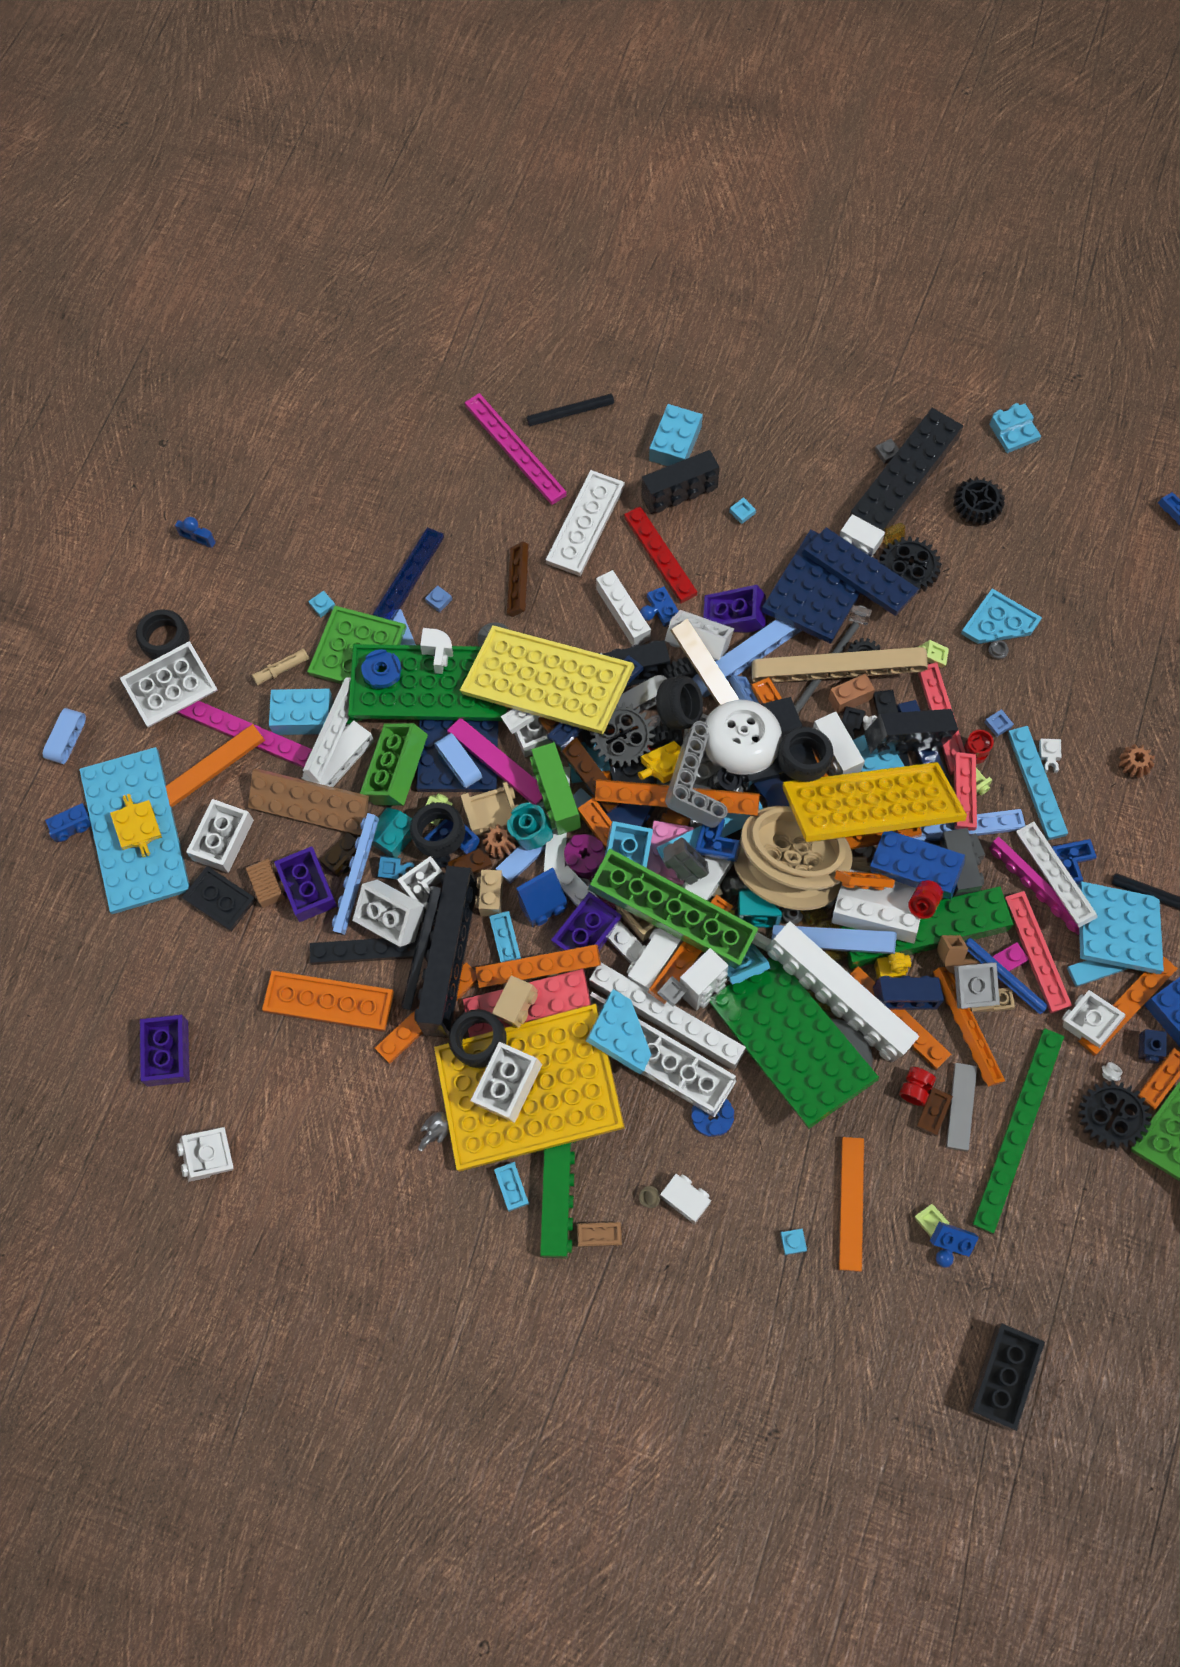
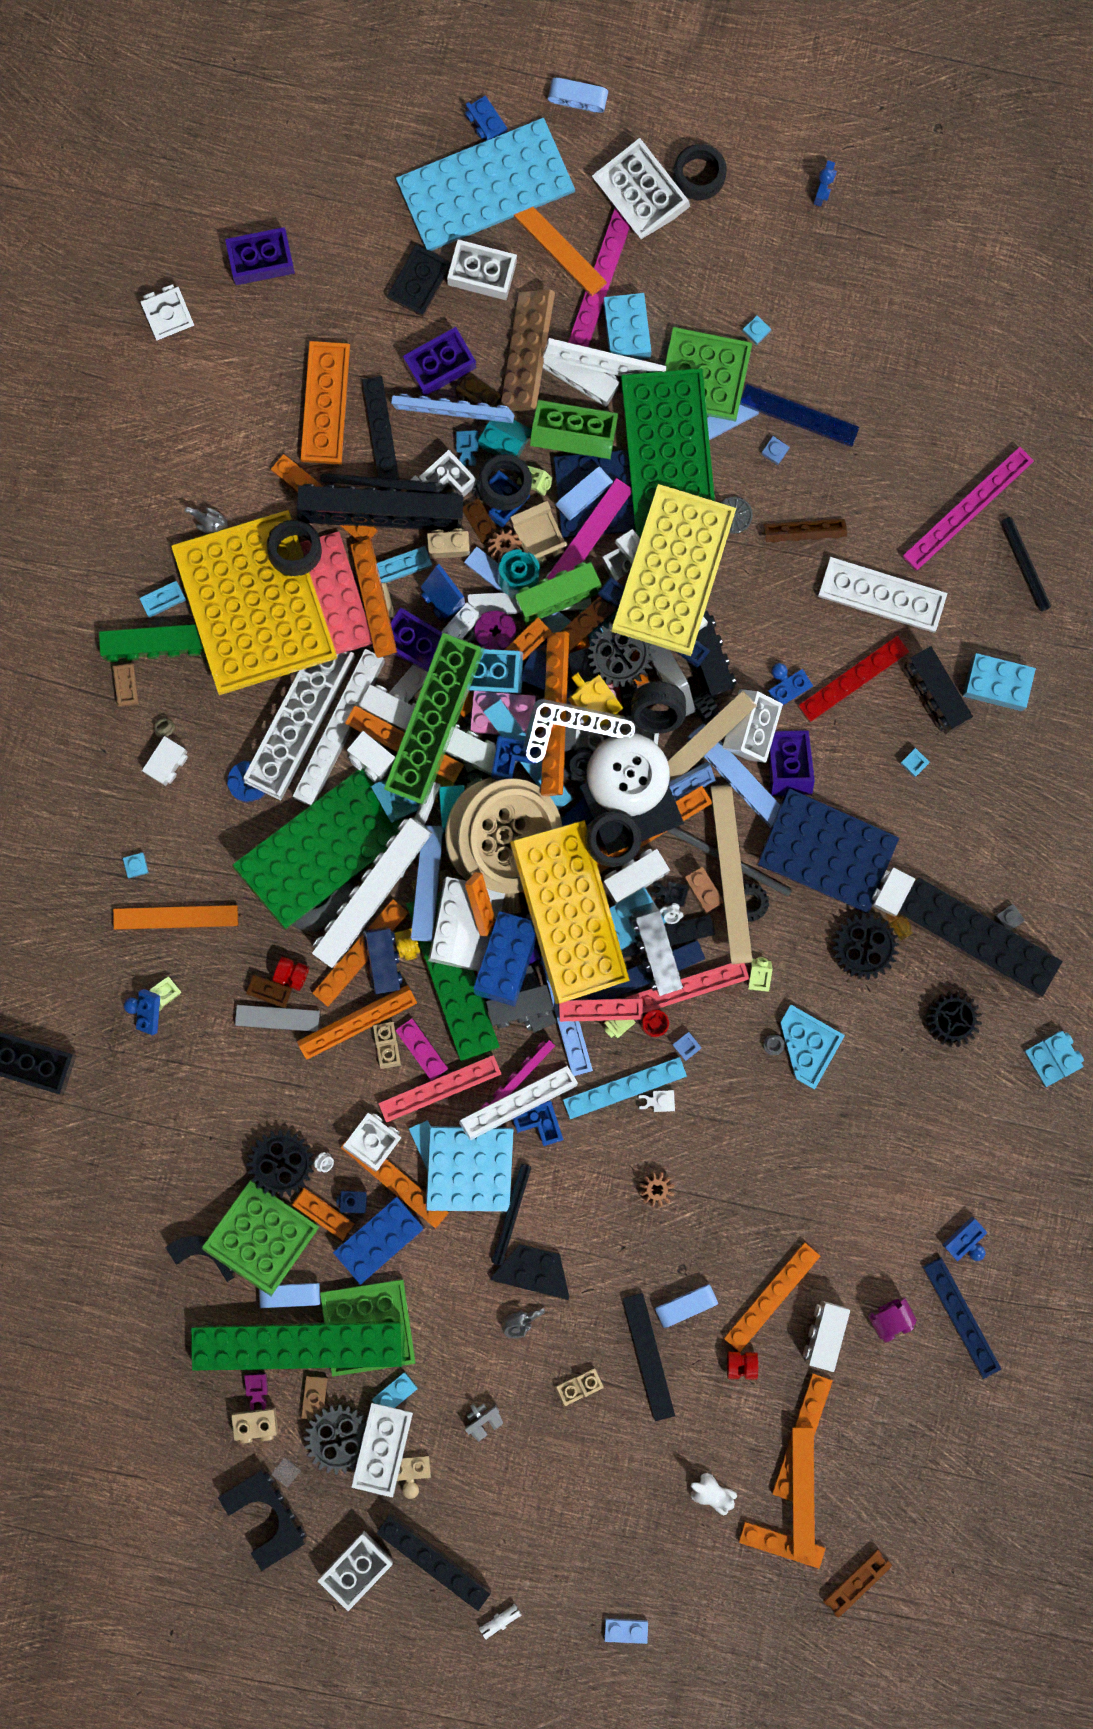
camera: 75 degrees right, 15 degrees up
yellow plate [110,794,162,857] -> none
medium nougat brick [246,858,286,908] -> none
tan pin [252,648,309,686] -> none
white brick [352,880,425,947] -> none
blue plate [361,649,401,689] -> none
white brick [420,628,453,674] -> none
white brick [471,1042,543,1123] -> none
tan brick [492,975,538,1028] -> none
medium azure plate [586,989,651,1074] -> none
white brick [596,570,651,646] -> none
light grey plate [657,976,688,1007] -> none
flat silver brick [663,837,709,885] -> none
dark blue plate [803,527,919,616] -> none
clear plate [849,605,872,625] -> none
red wheel [908,880,943,919] -> none
medium nougat brick [937,935,980,974] -> none
light grey tile [954,962,1000,1009] -> none
blue axle [965,938,1047,1014] -> none
green plate [972,1028,1065,1235] -> none

